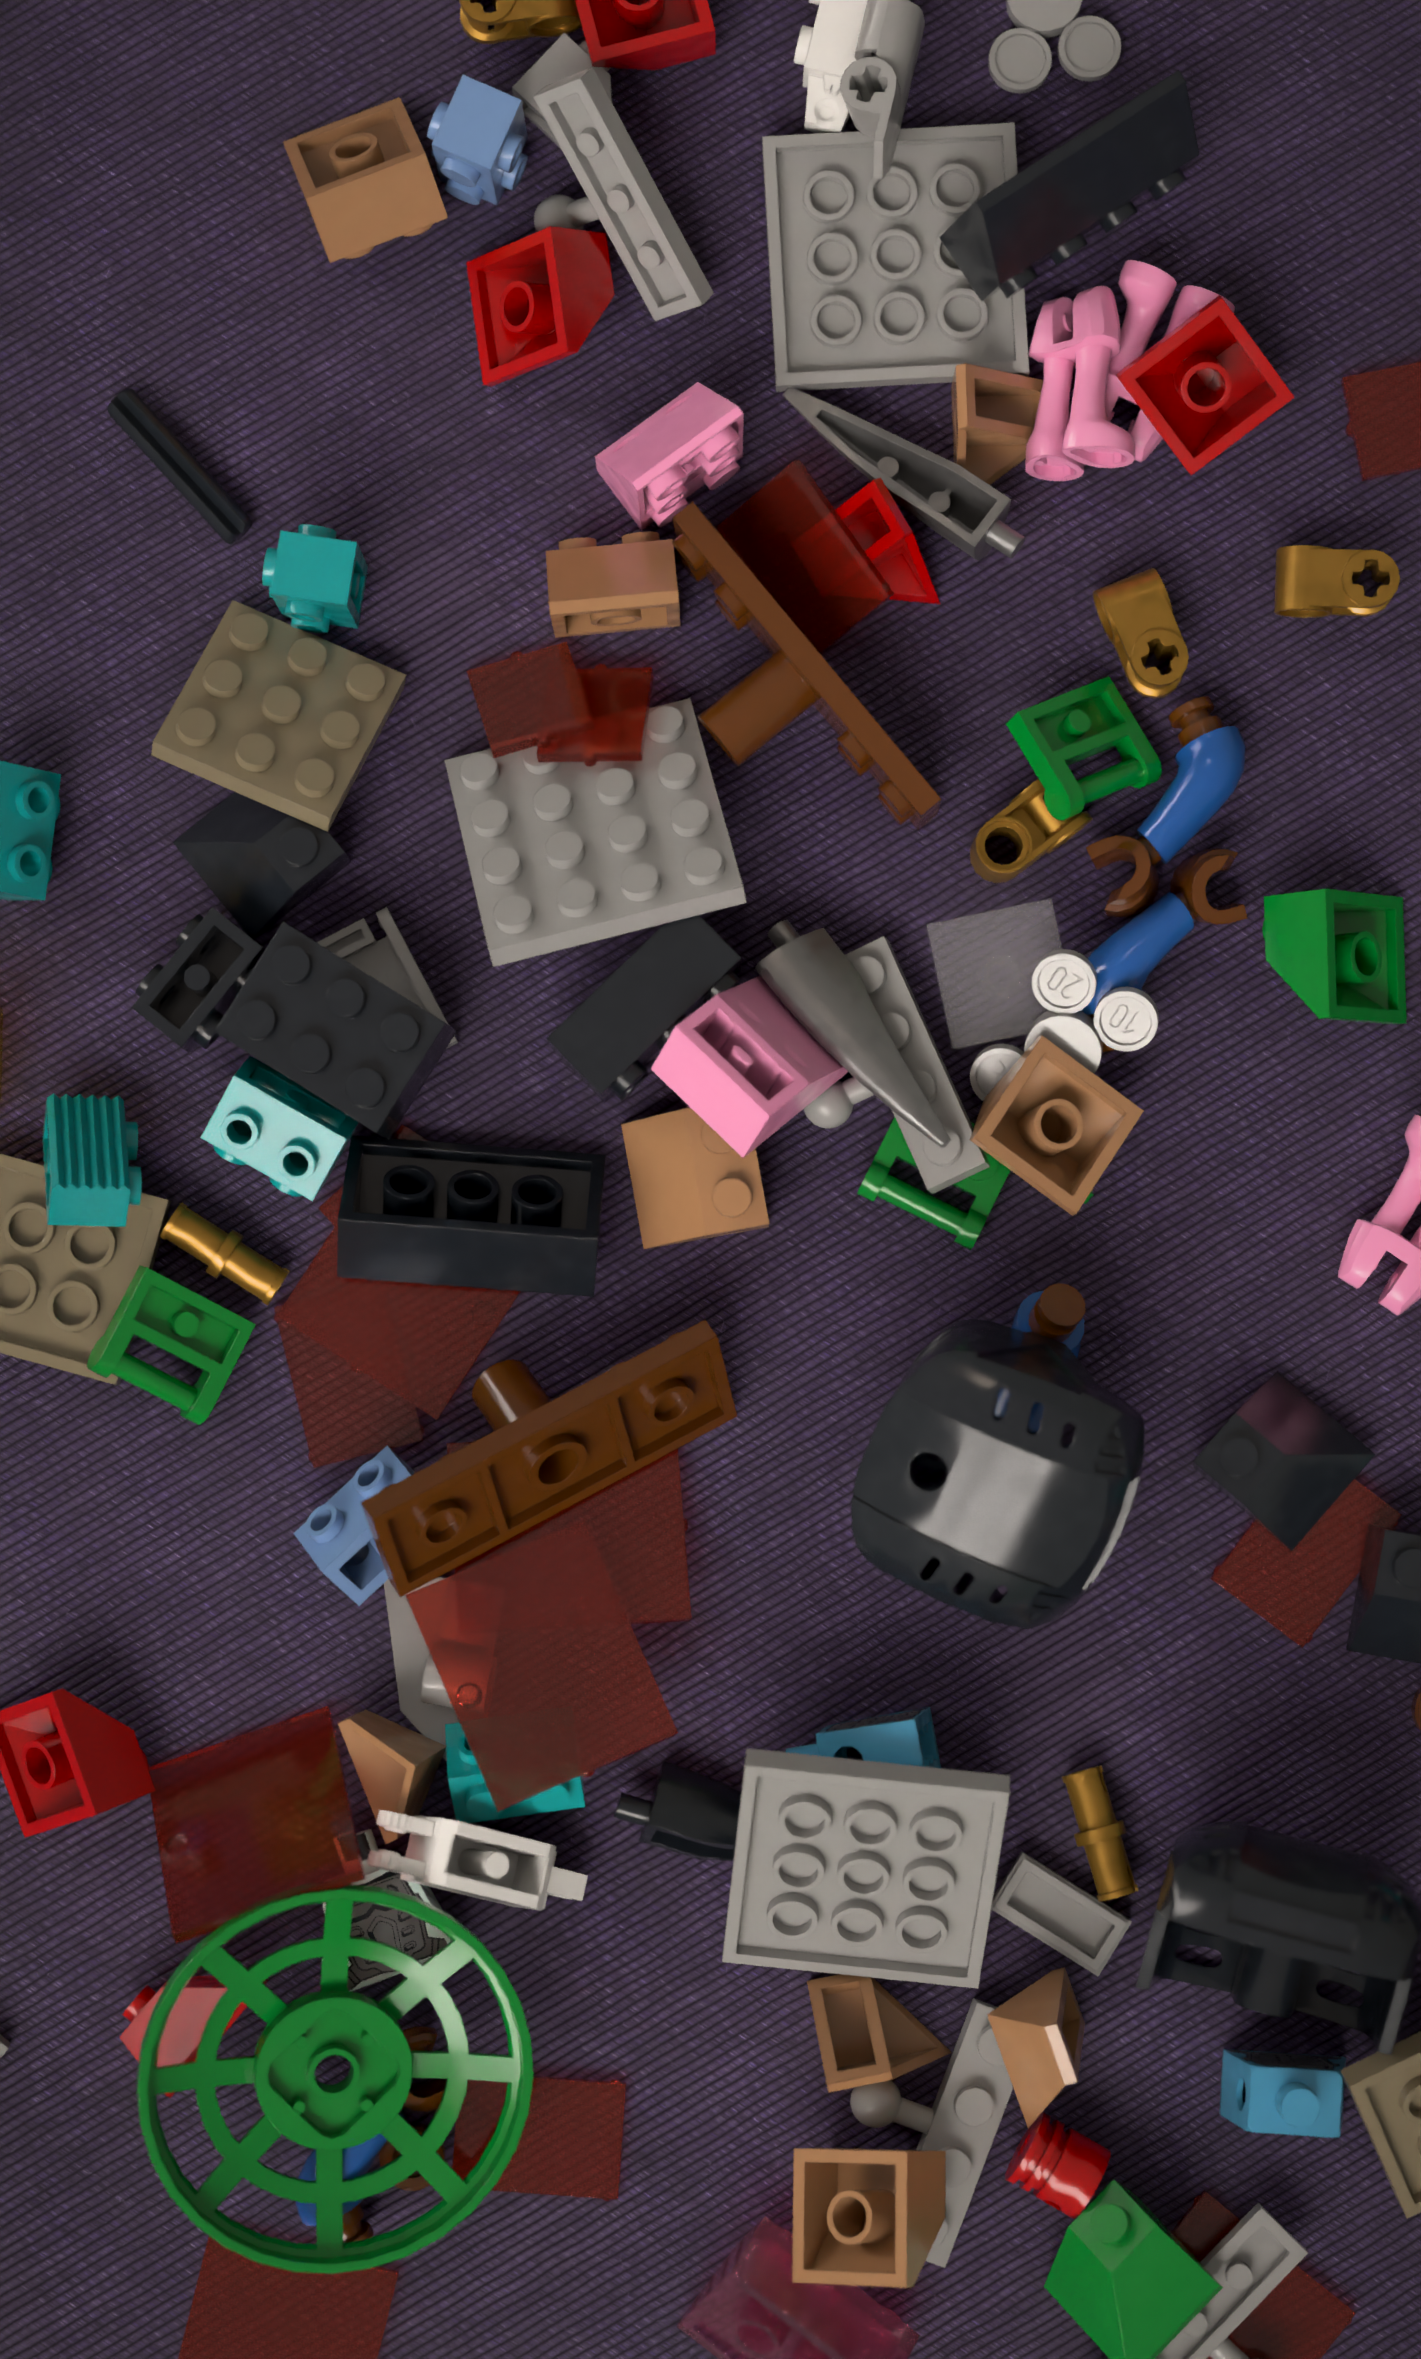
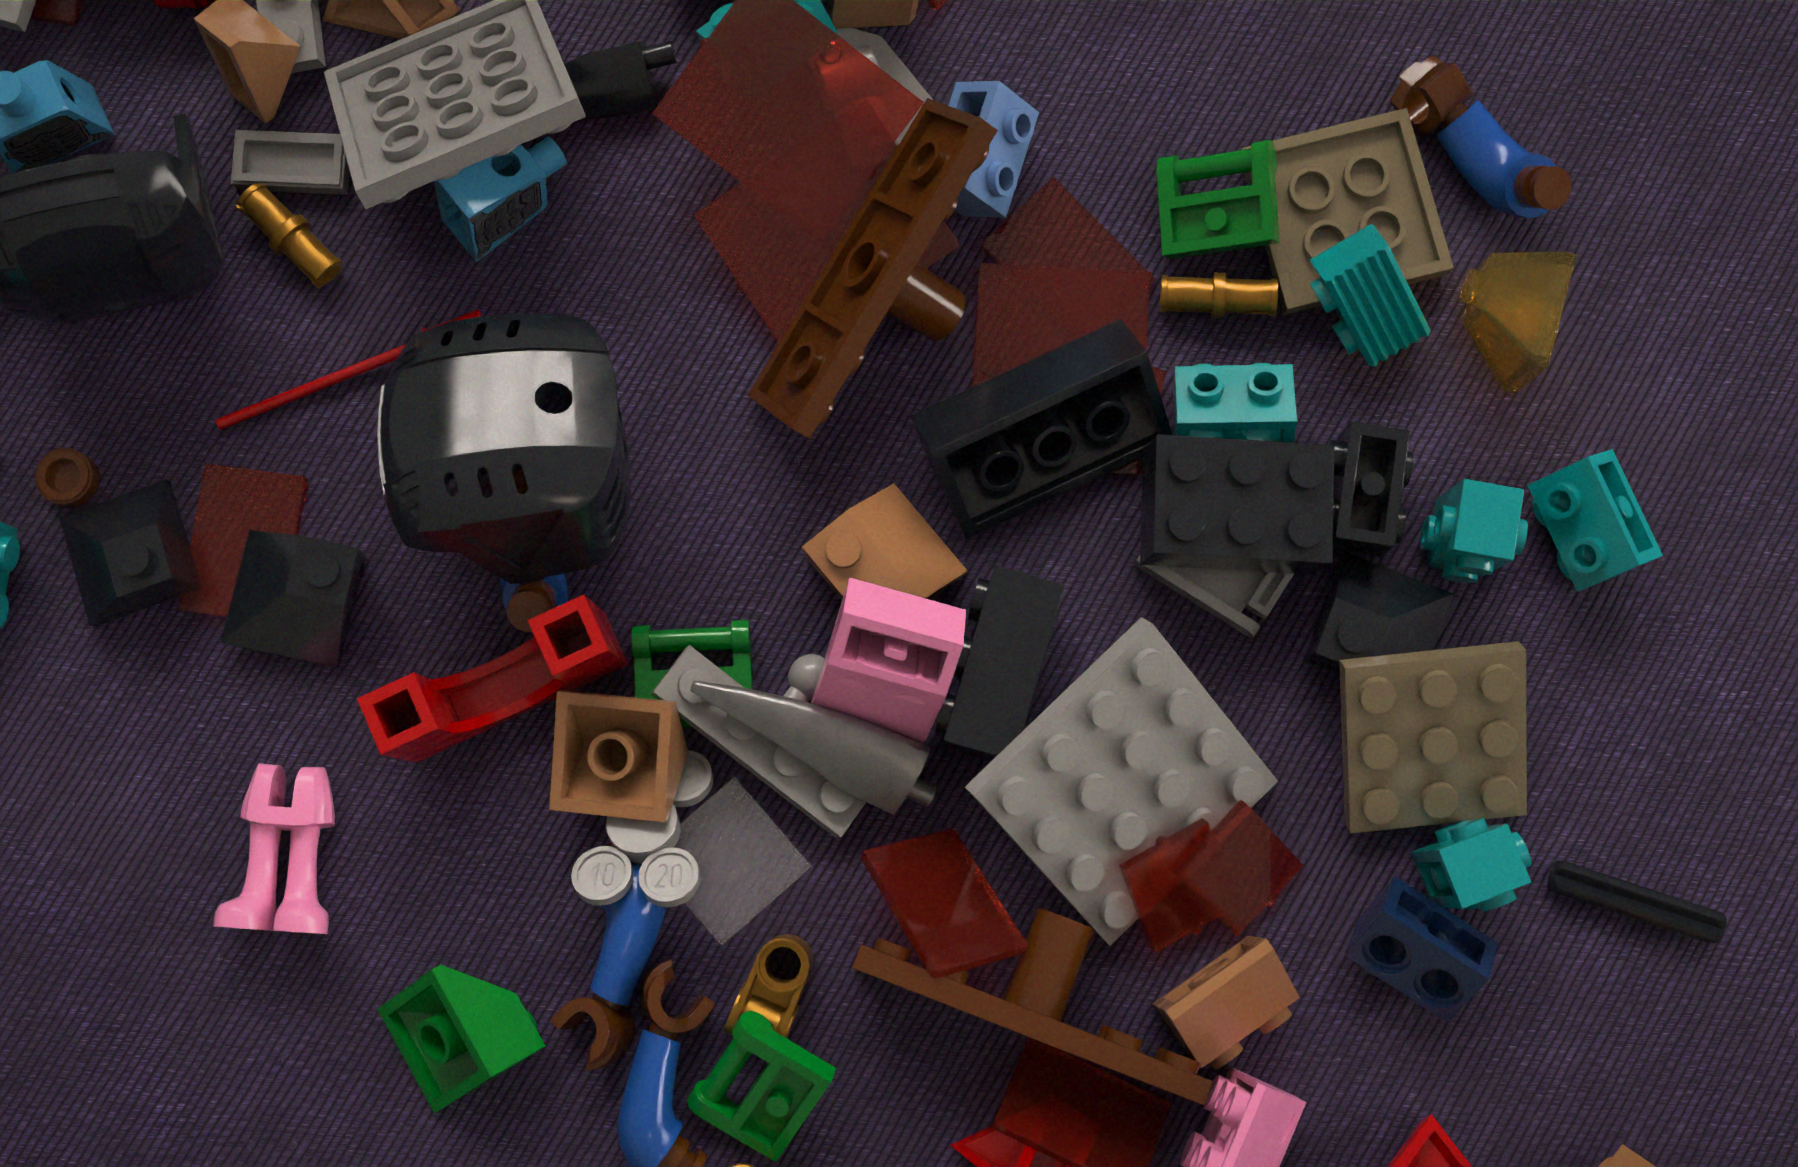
camera: 150 degrees right, 5 degrees down
none -> red piece [216,309,483,430]
none -> red arch [356,594,629,763]
none -> clear red piece [861,828,1028,979]
none -> dark blue brick [1345,877,1498,1023]
none -> teal brick [1420,479,1528,583]

